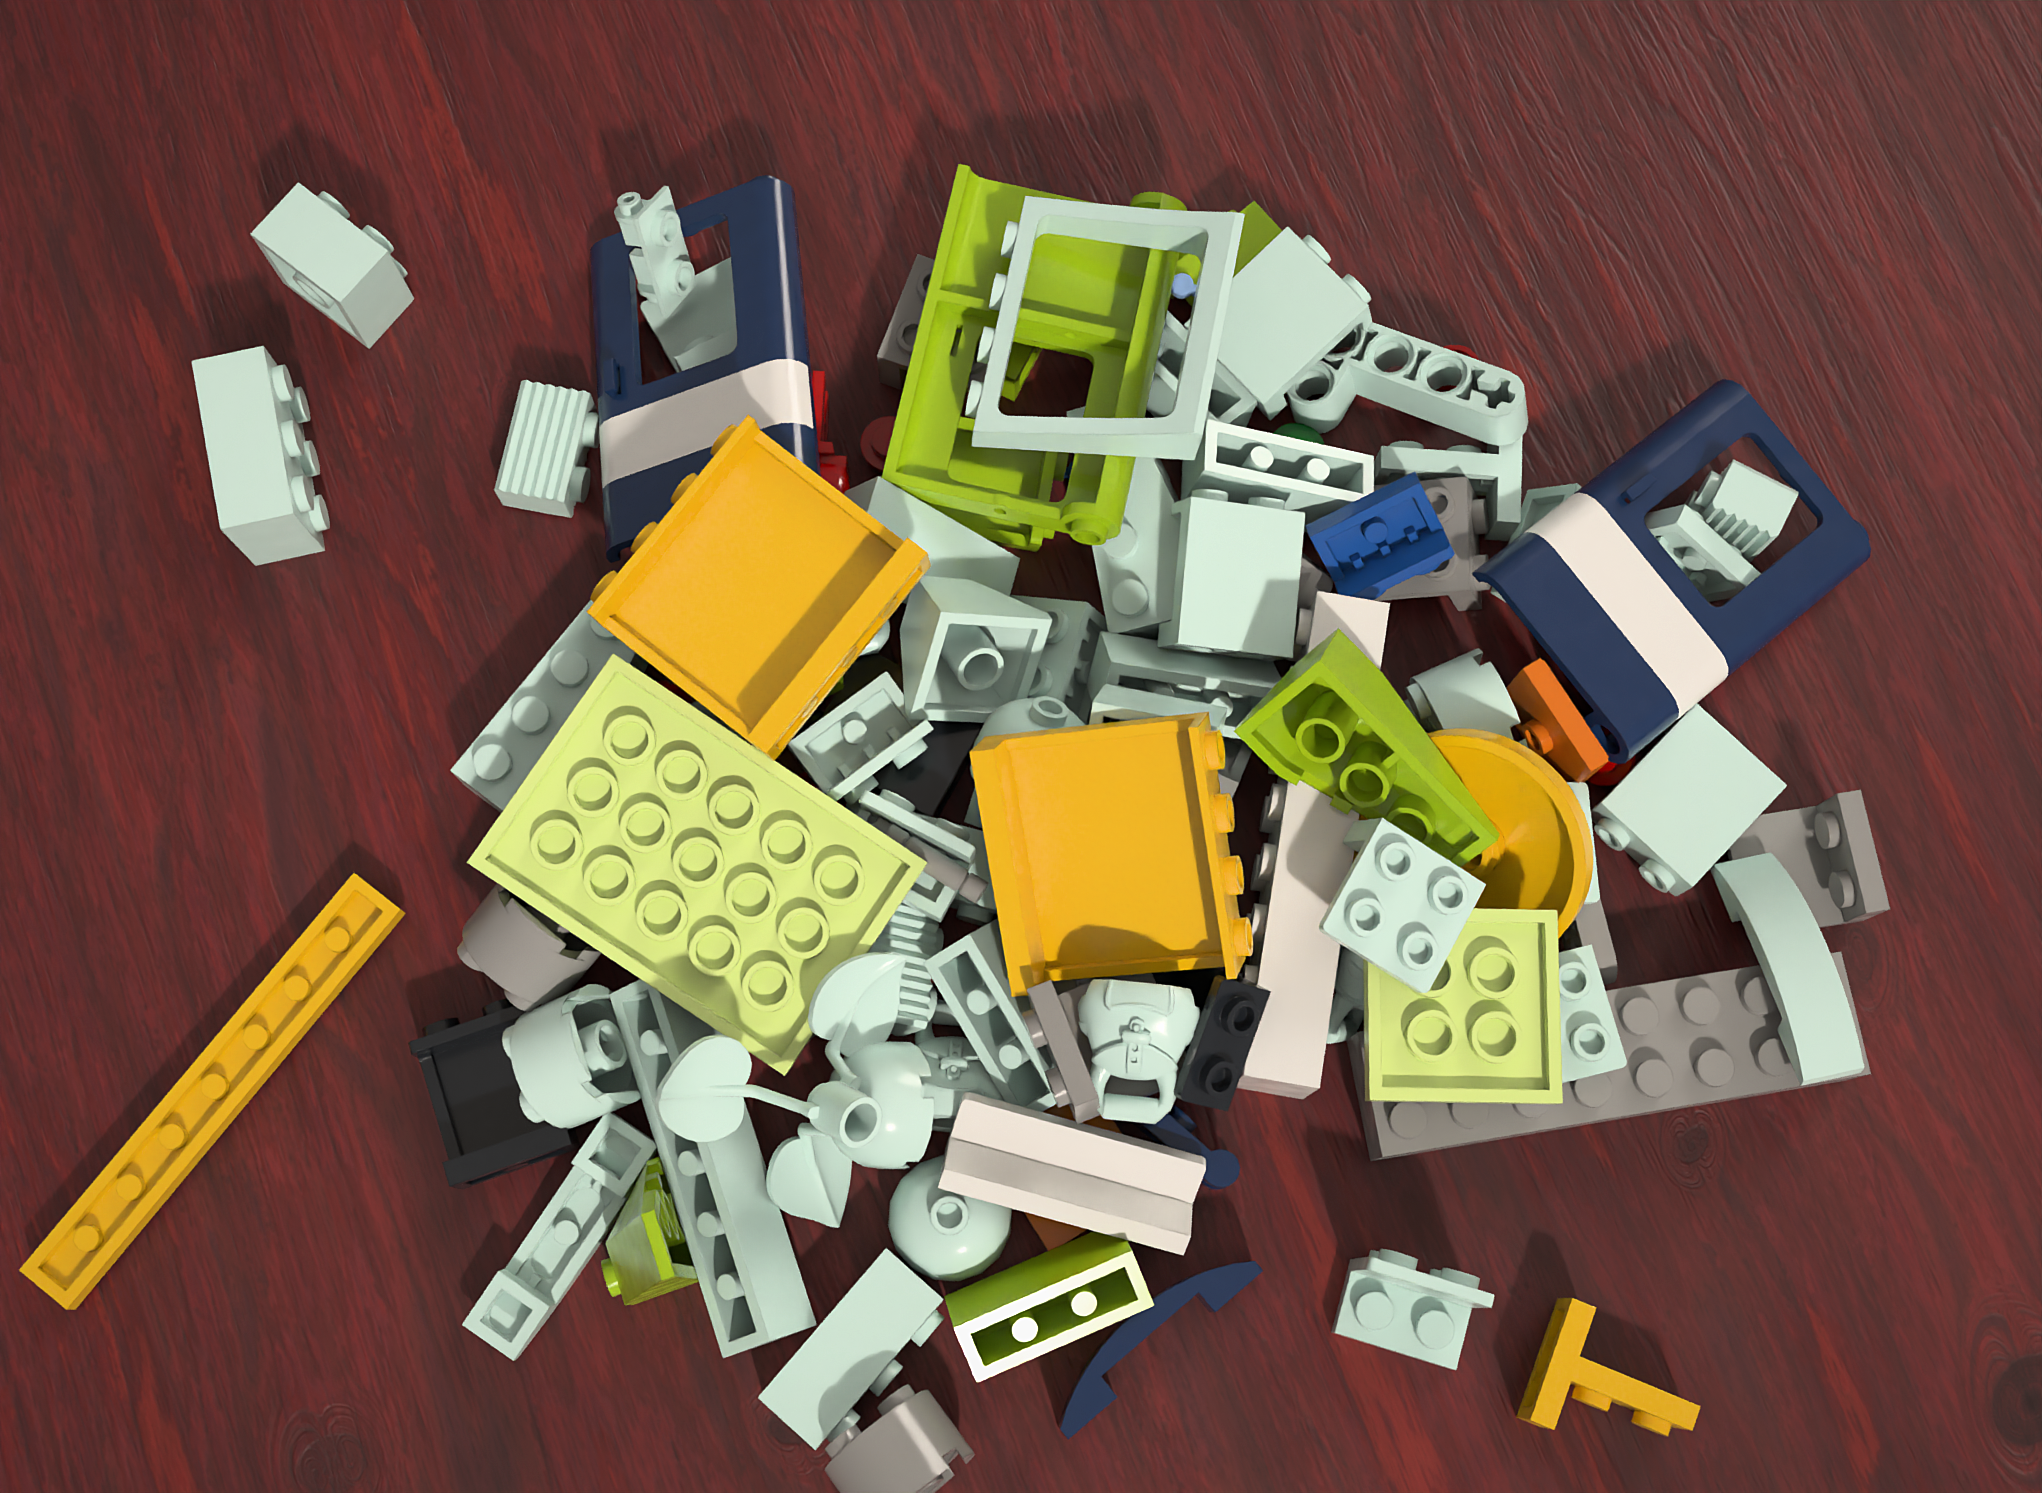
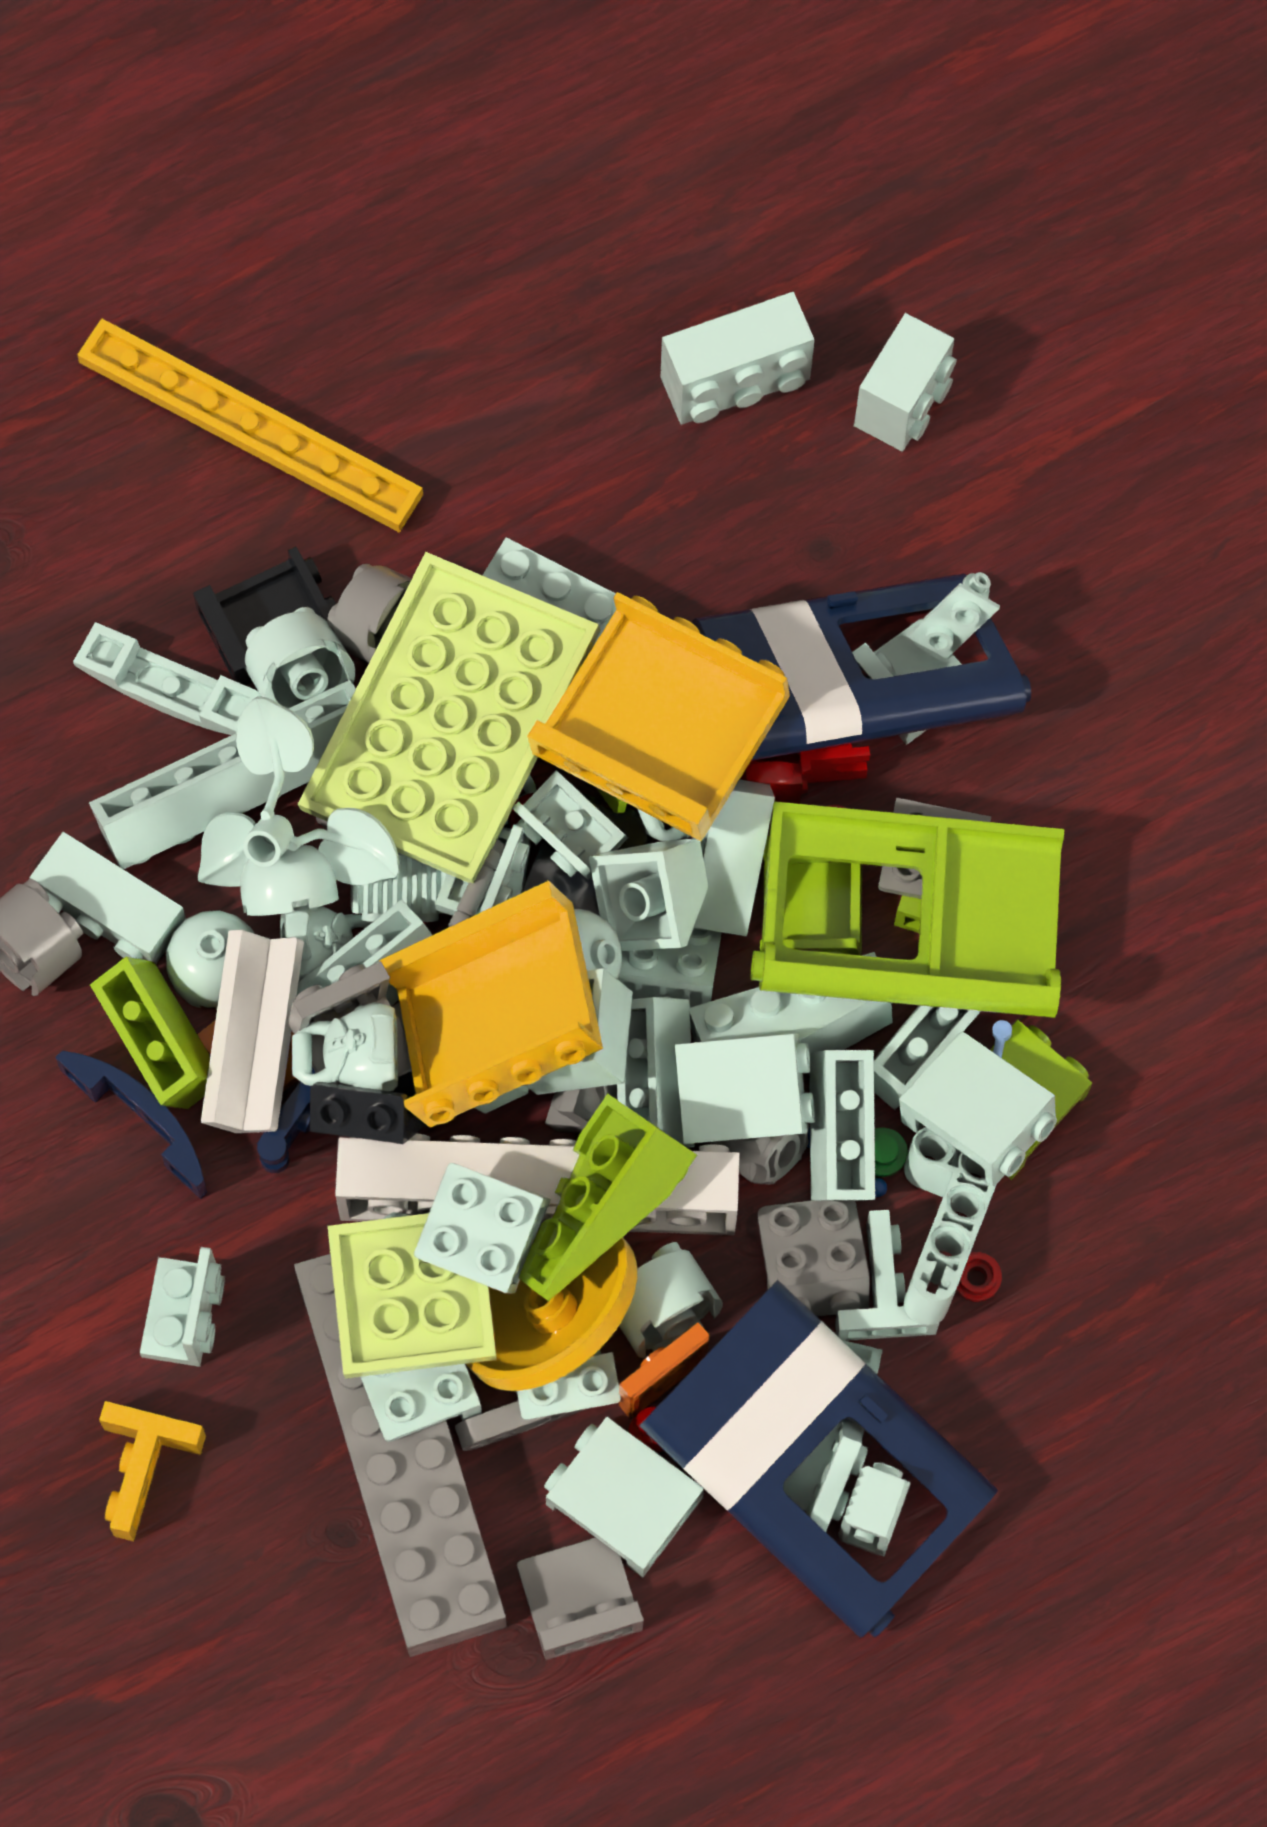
camera: 85 degrees right, 5 degrees down
light aqua brick [494,380,600,518] -> none
lime wedge [601,1157,699,1305] -> none
light aqua windscreen [965,196,1245,460] -> none
blue bracket [1306,471,1455,600] -> none
light aqua slope [1711,852,1864,1086] -> none

